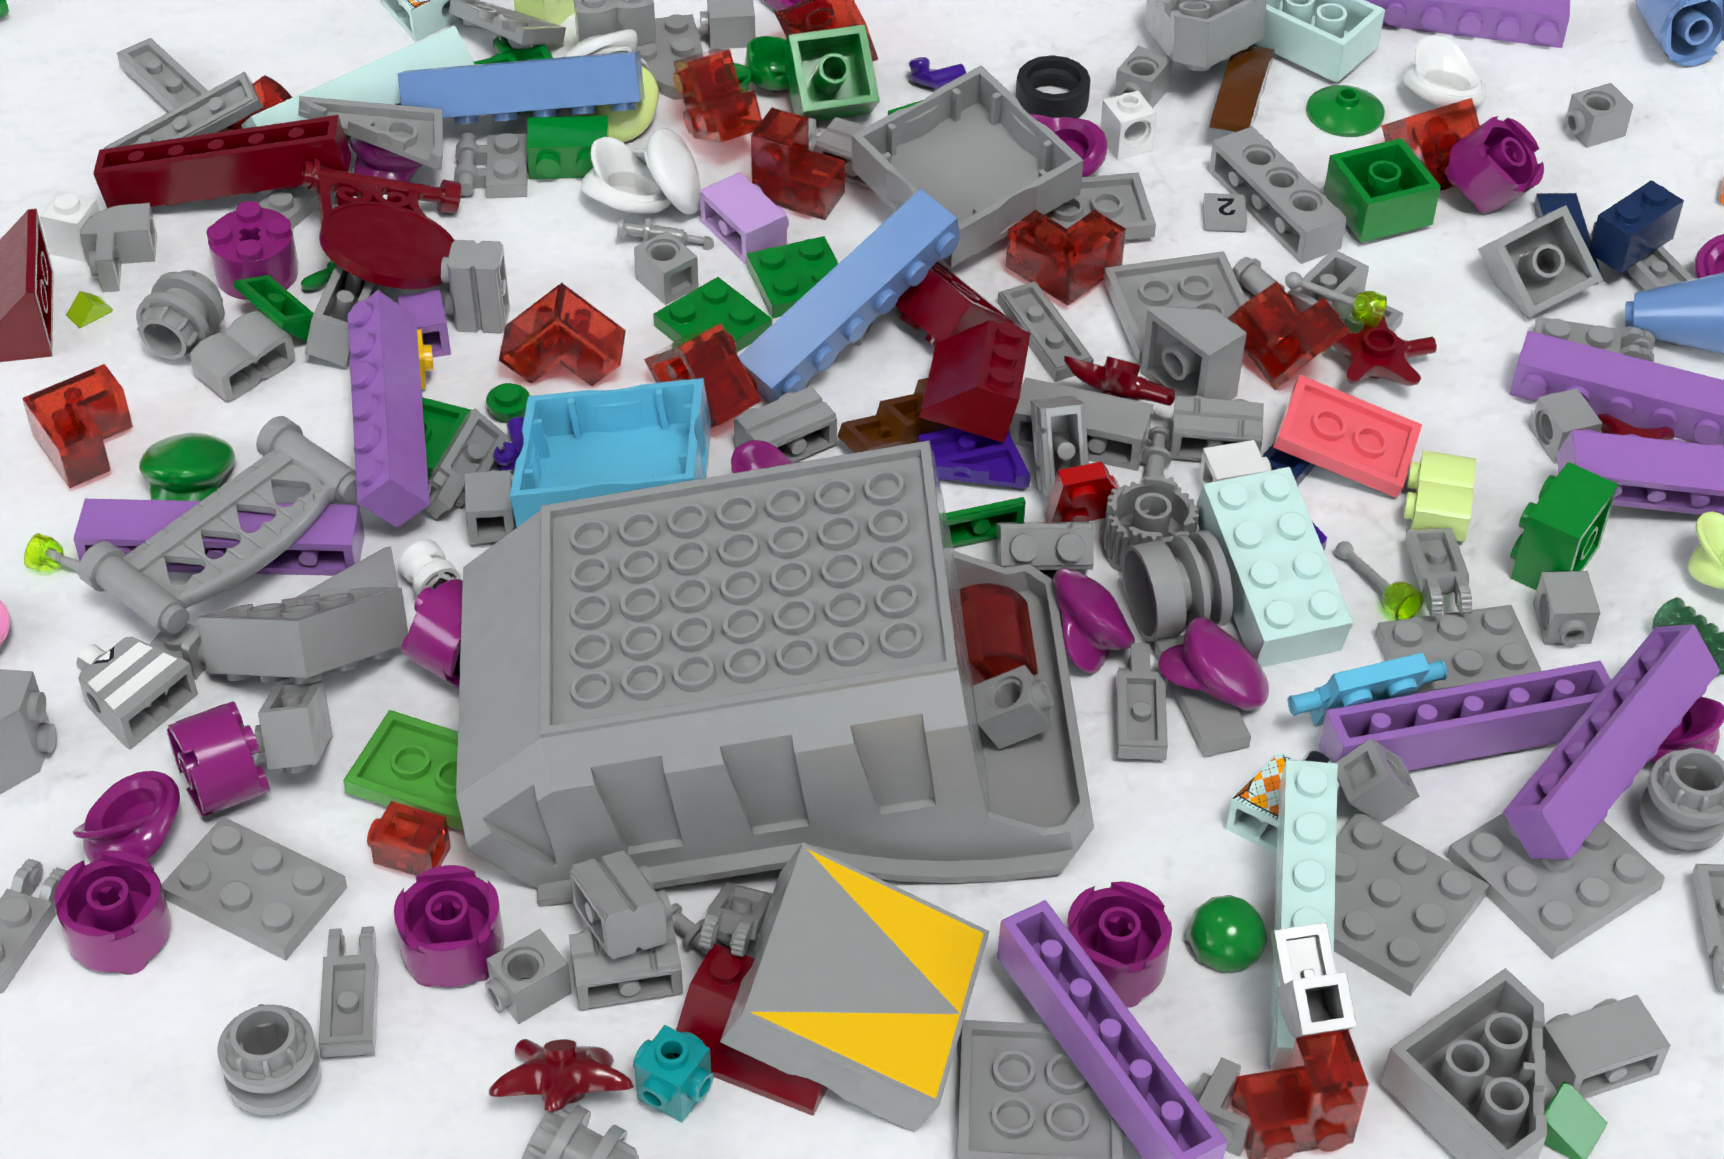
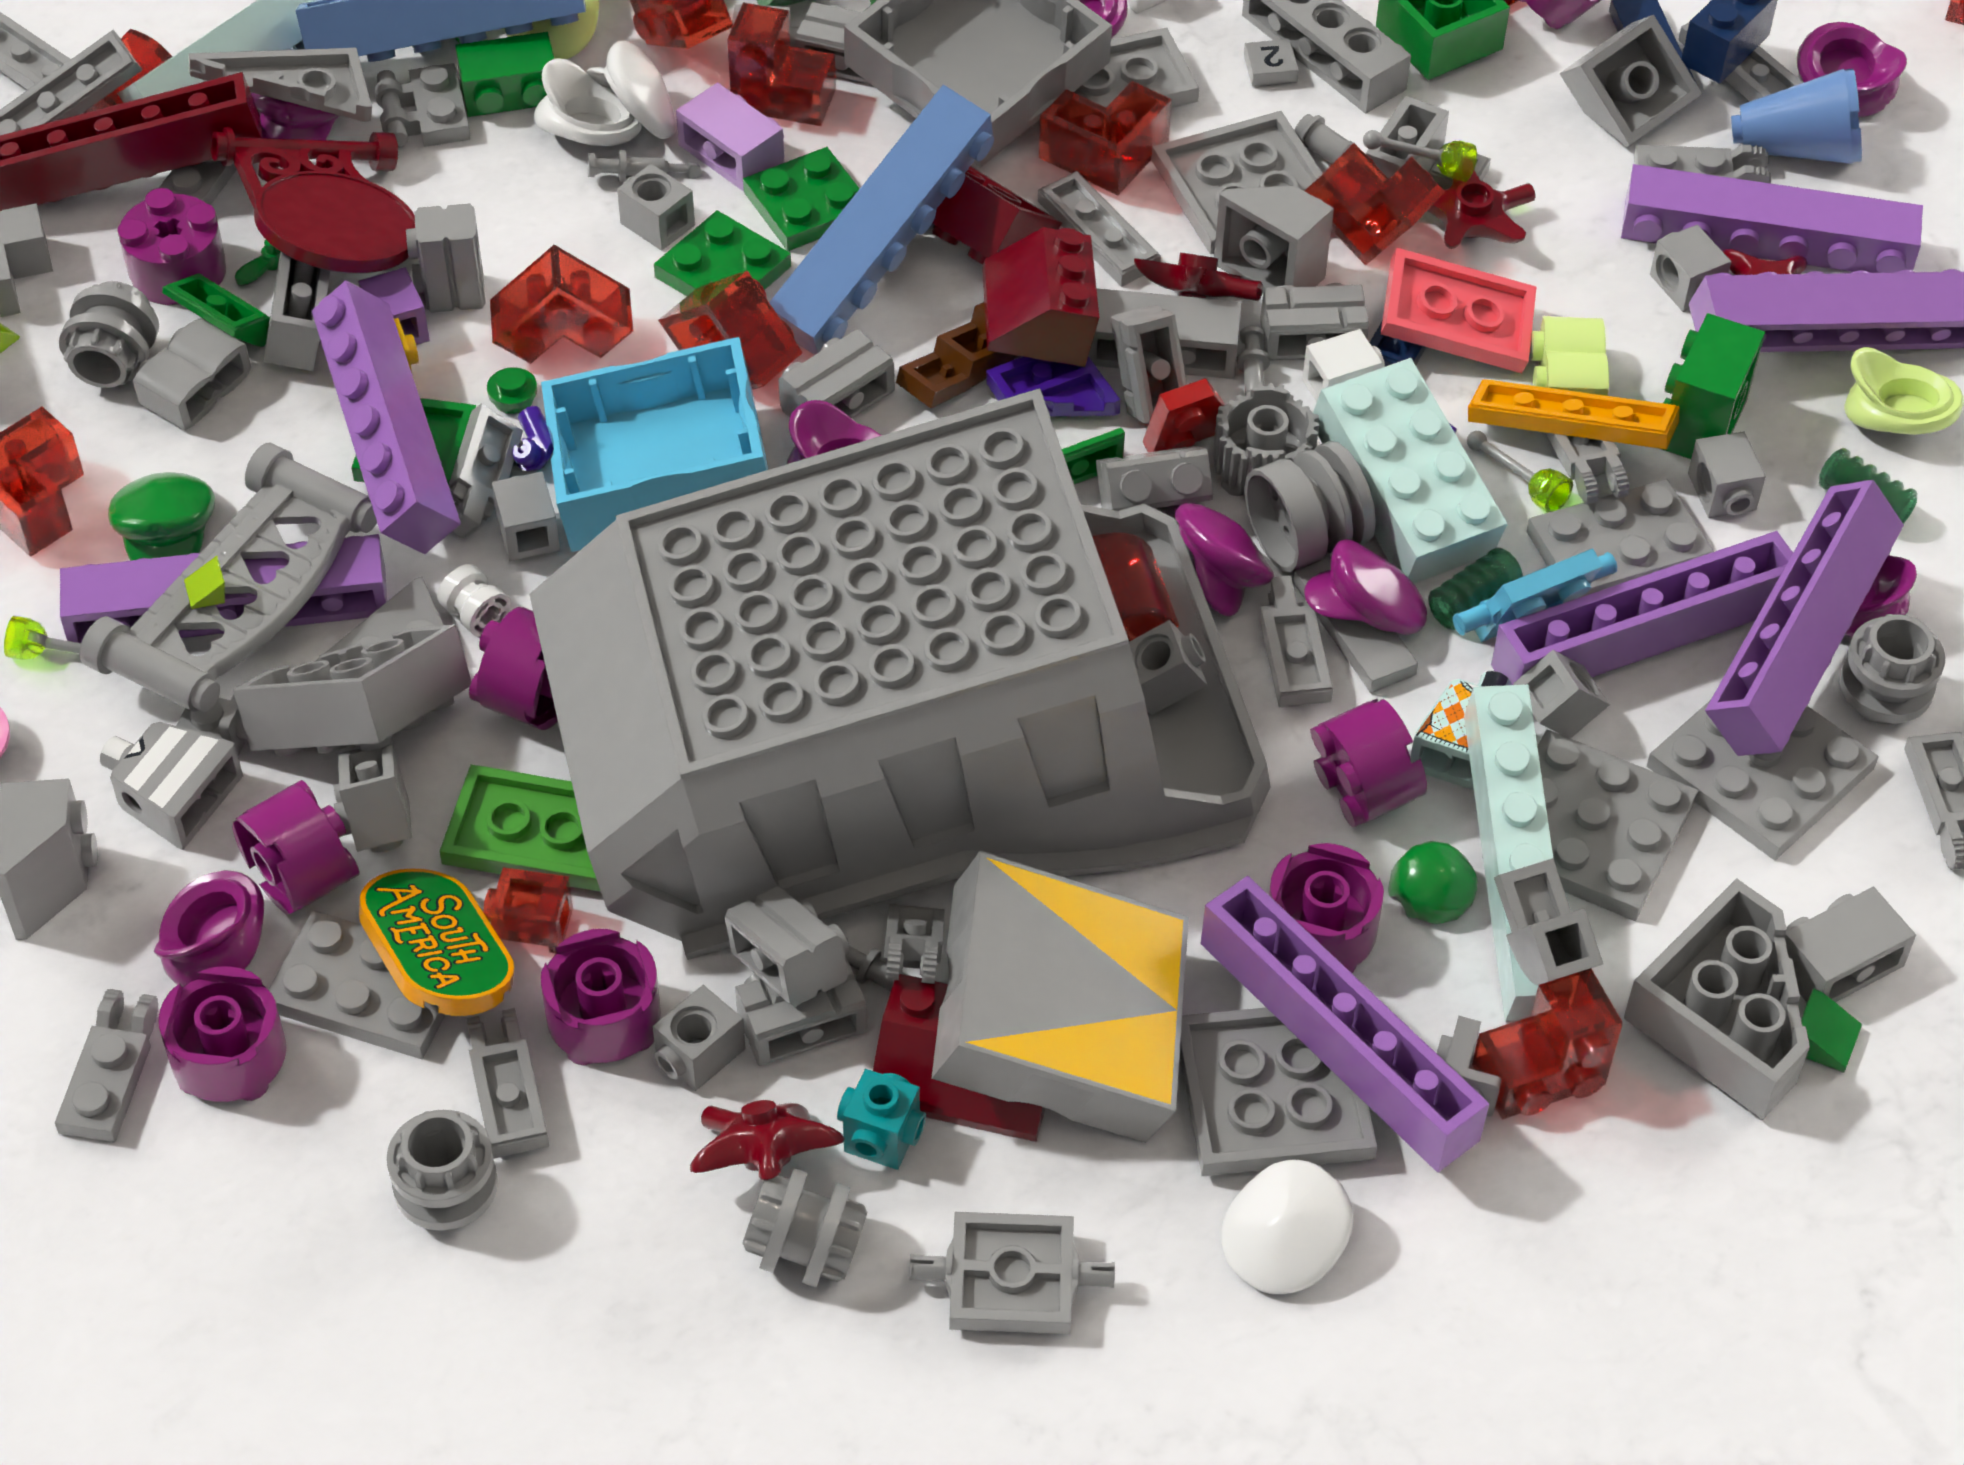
camera: 10 degrees left, 5 degrees up
none -> lime piece [184,556,225,609]
none -> tile [359,868,514,1016]
none -> magenta brick [1310,698,1427,828]
none -> clear green piece [1428,547,1523,630]
none -> light orange tile [1468,379,1680,449]

